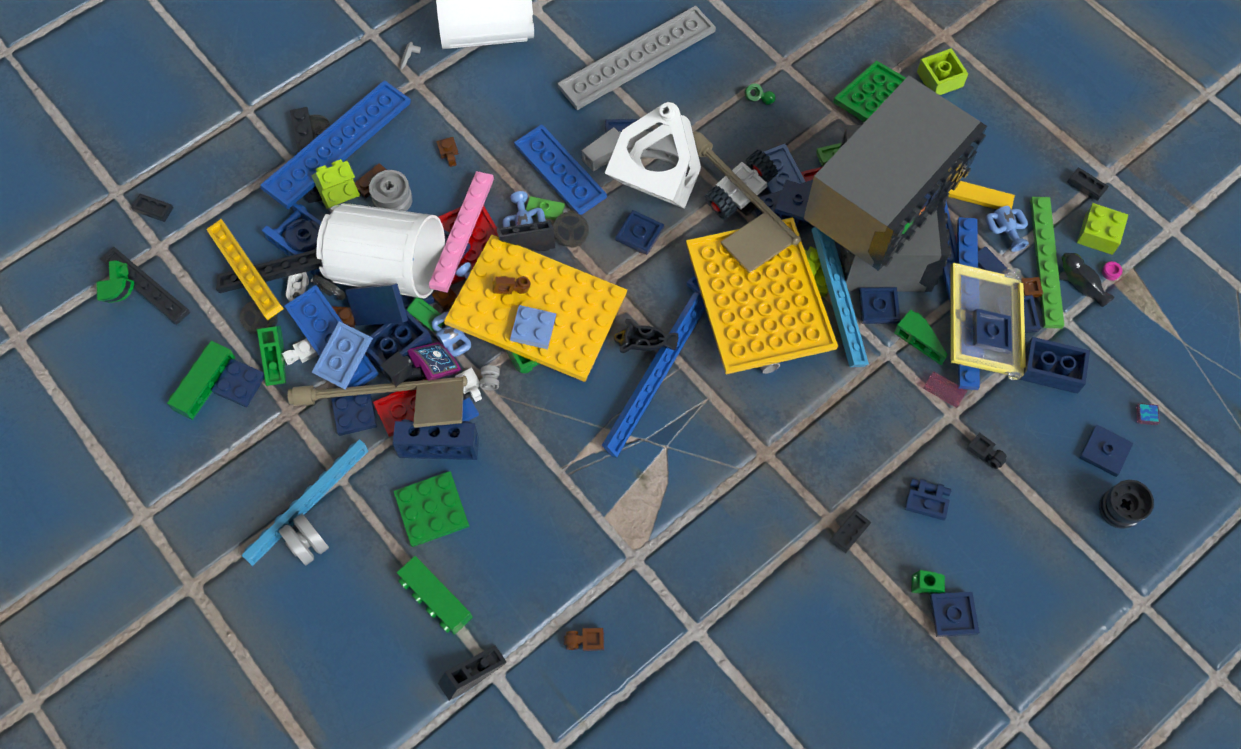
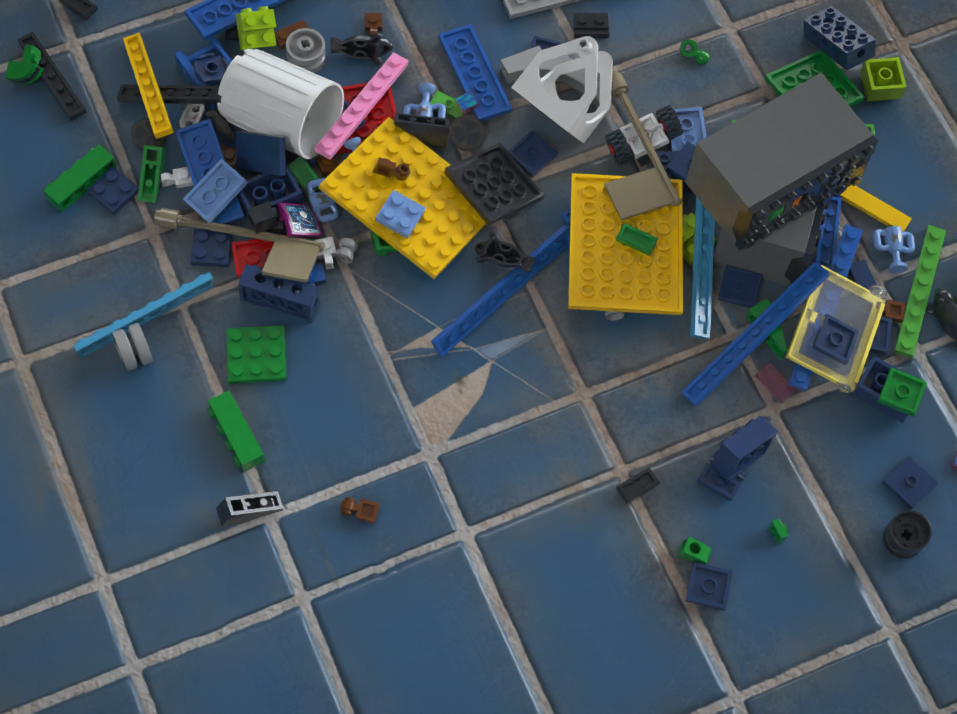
camera: 10 degrees right, 0 degrees up
black plate [967,432,1007,469] -> none
none -> black animal [330,33,393,65]
none -> black plate [444,143,544,226]
none -> tile [454,90,479,115]
none -> black plate [573,13,609,38]
none -> green tile [616,223,658,256]
none -> blue plate [681,262,830,407]
none -> dark blue brick [711,416,778,481]
none -> green plate [768,518,788,545]
none -> dark blue brick [804,6,876,70]
none -> green tile [877,367,927,417]

